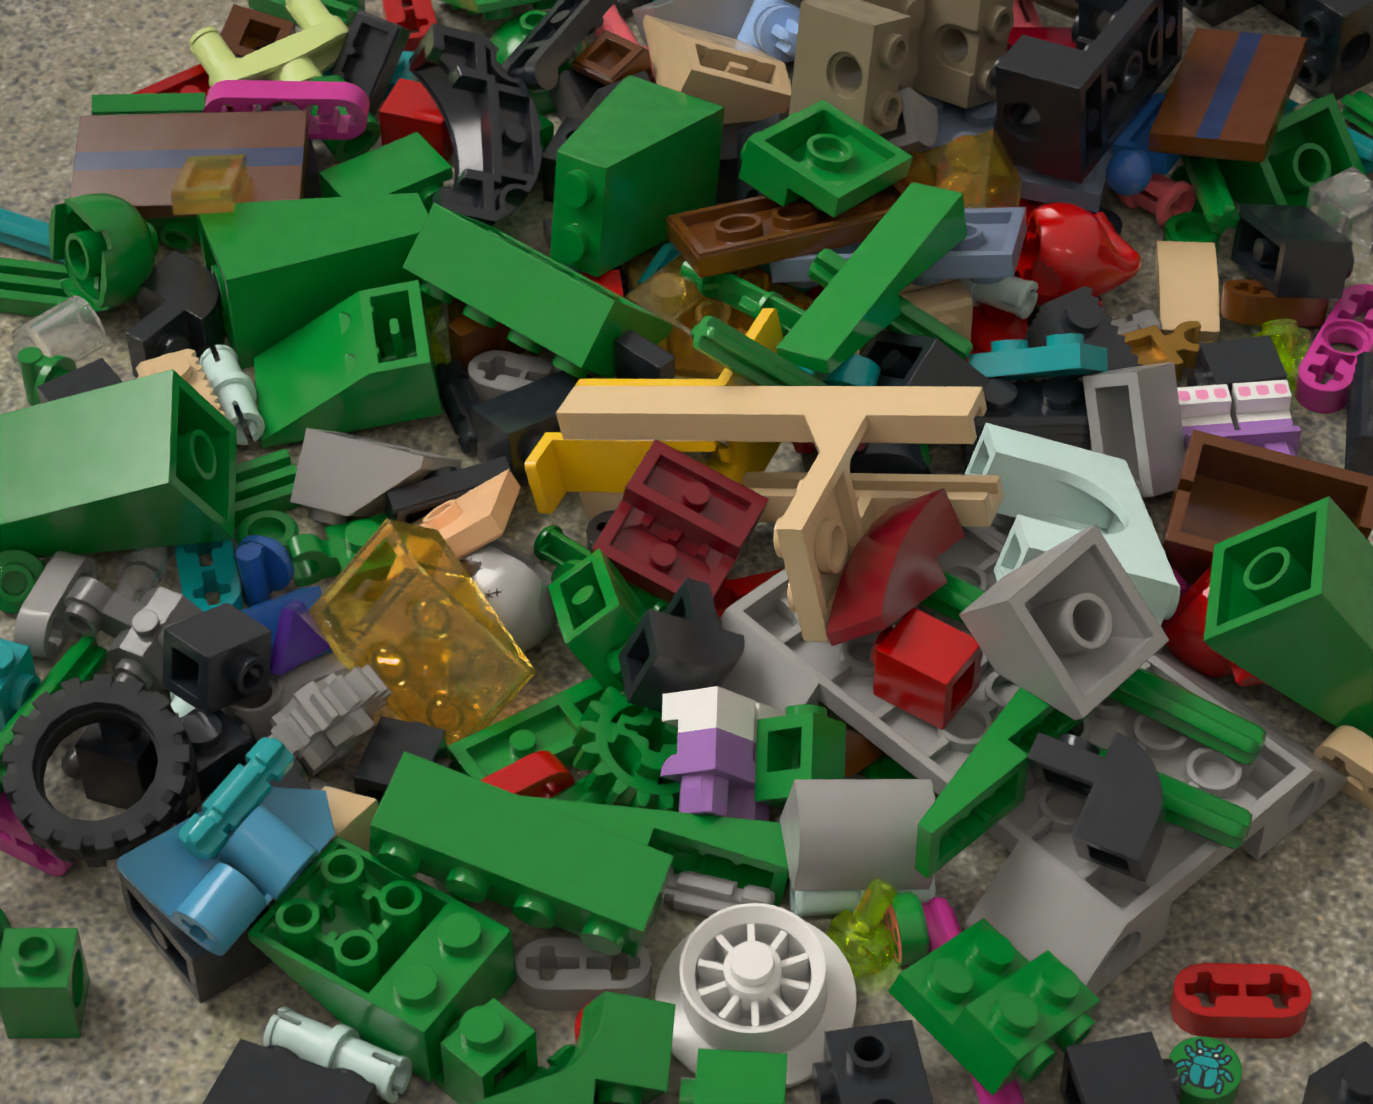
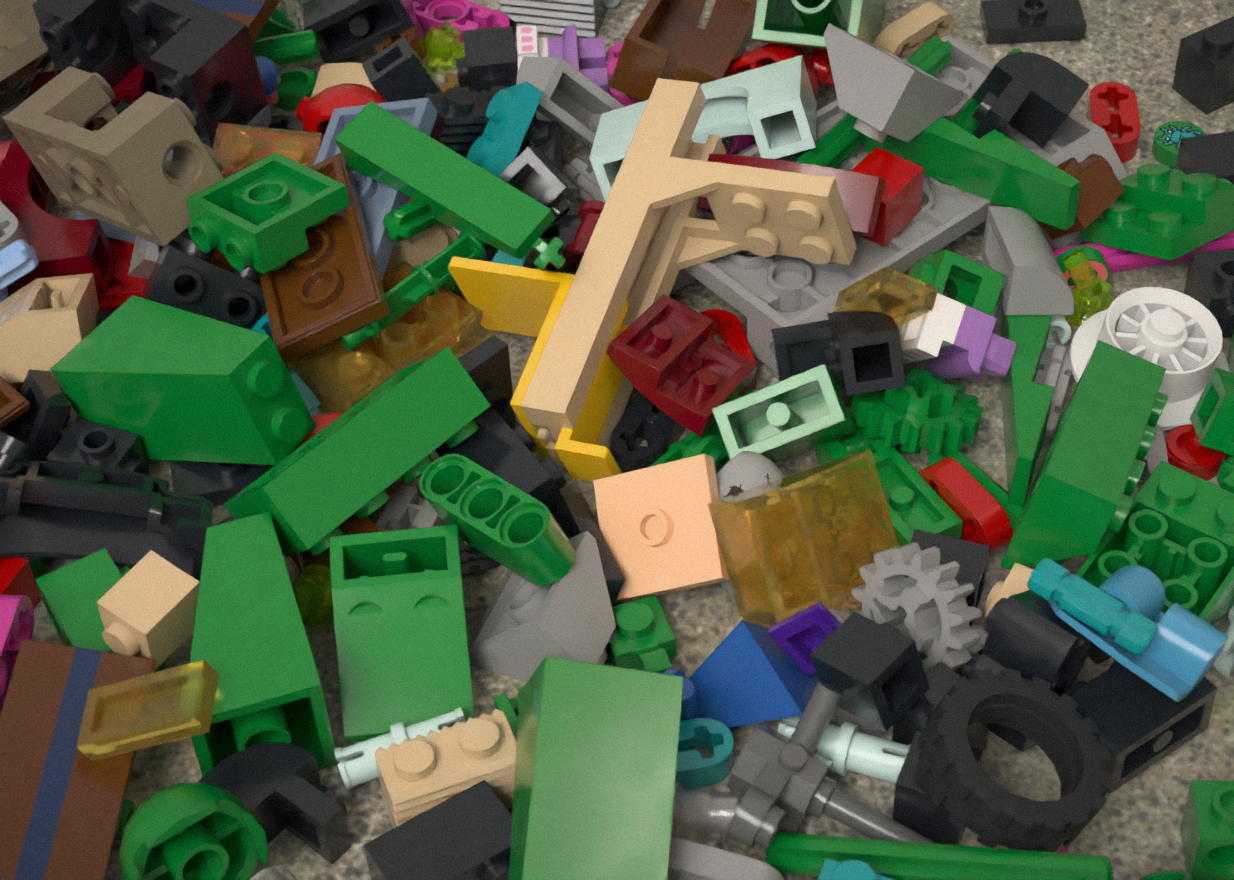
camera: 85 degrees left, 0 degrees up
none -> tan brick [96,550,200,670]
none -> black brick [362,36,444,102]
none -> green beam [419,454,576,586]
none -> clear yellow tile [833,266,939,327]
none -> reddish brown brick [1038,154,1126,239]

